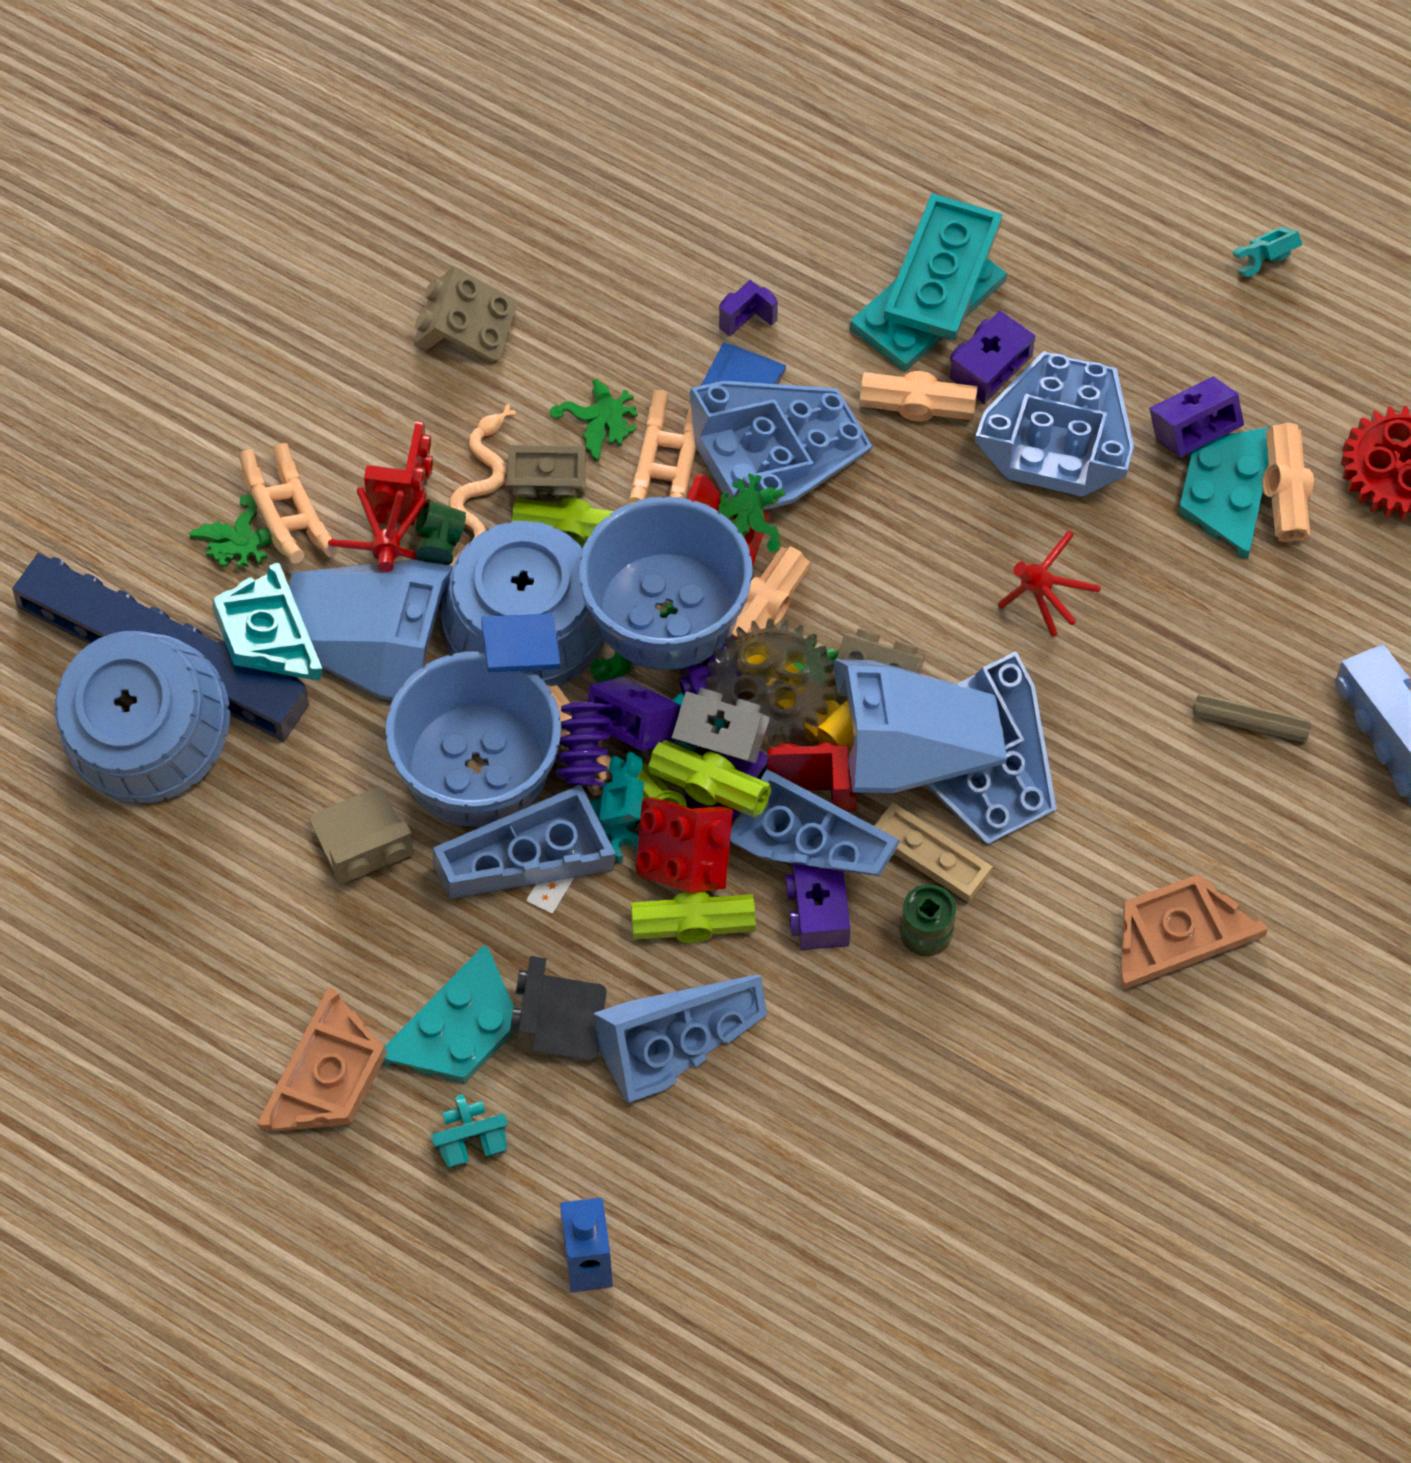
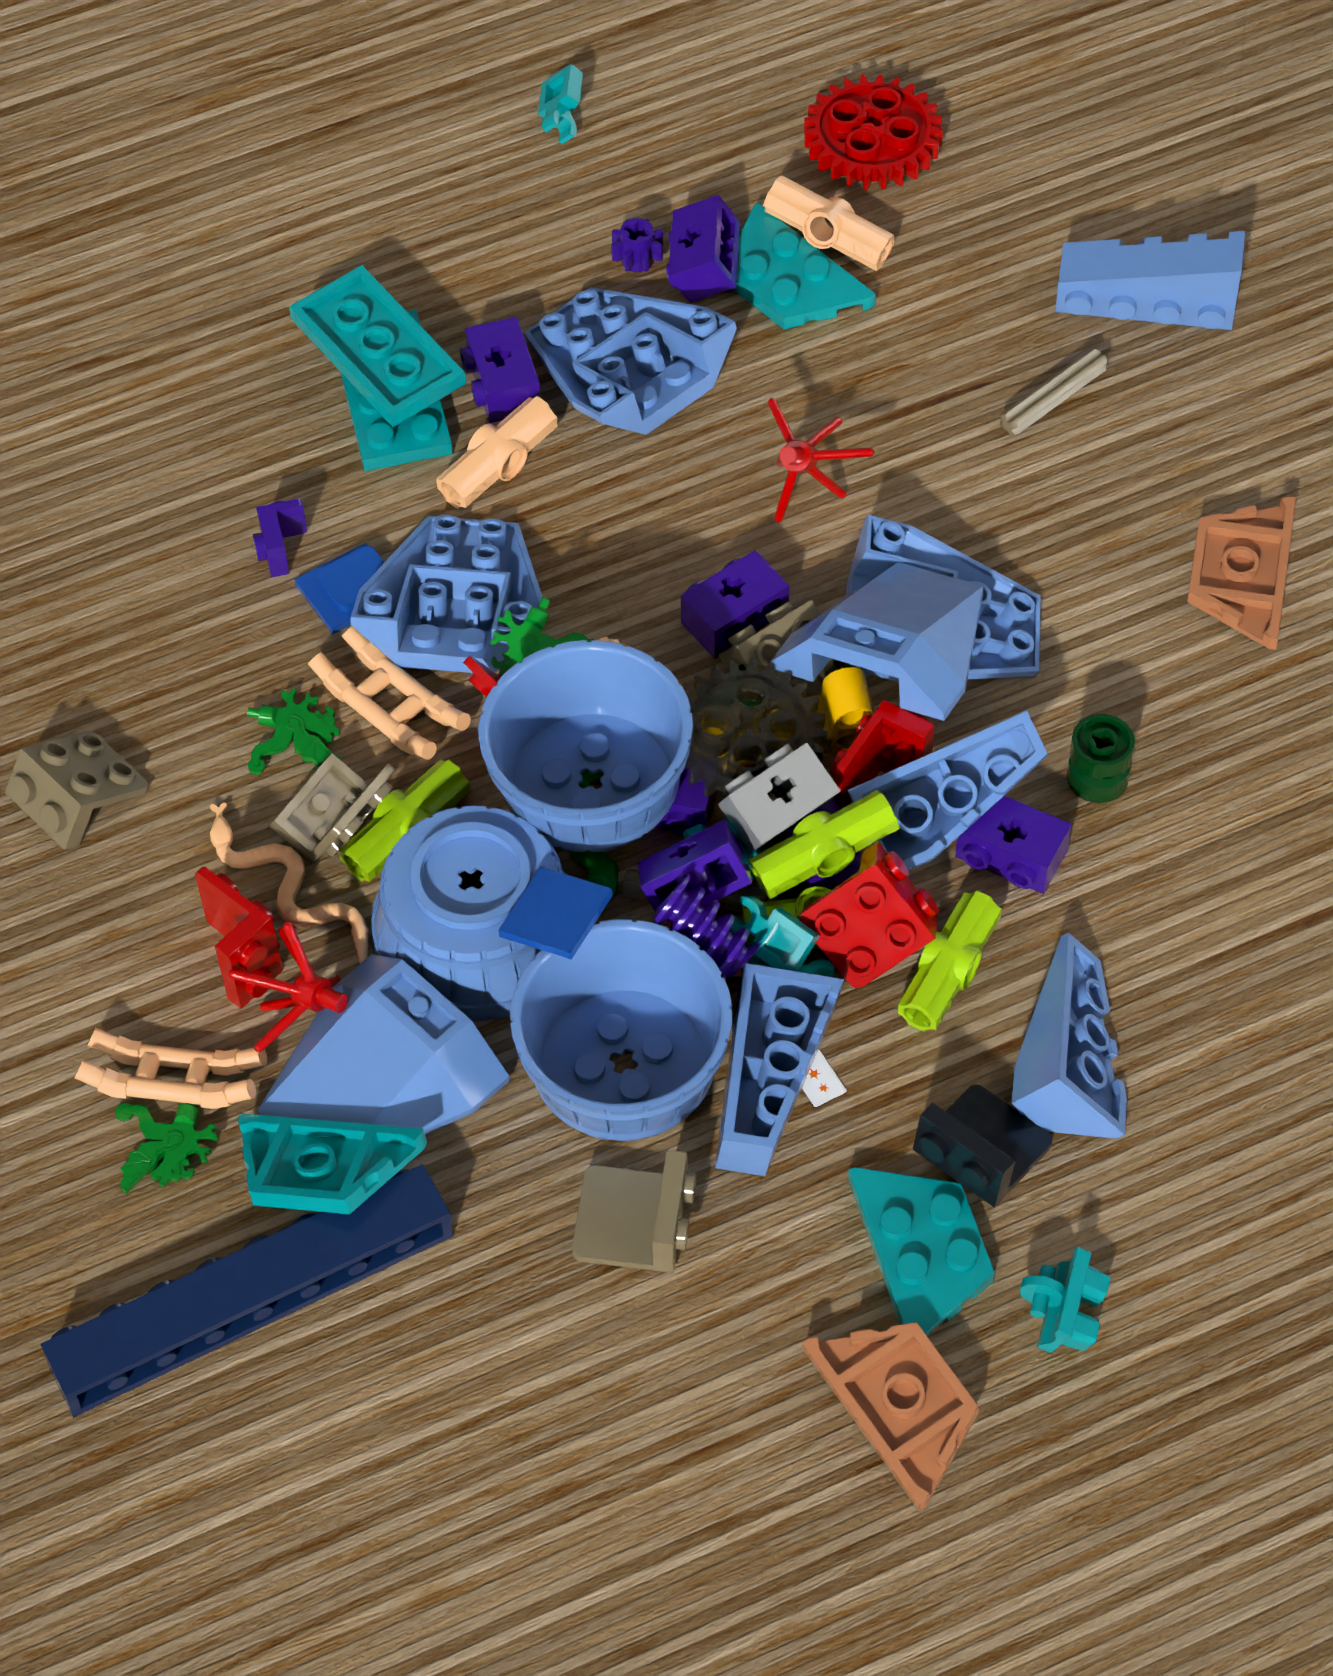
camera: 55 degrees left, 5 degrees down
medium blue piece [55,631,230,803] -> none
dark green piece [415,499,466,565] -> none
blue torso [560,1198,613,1293] -> none
tan plate [874,802,993,903] -> none
none -> dark purple gear [611,218,663,272]
none -> dark purple brick [680,550,789,659]

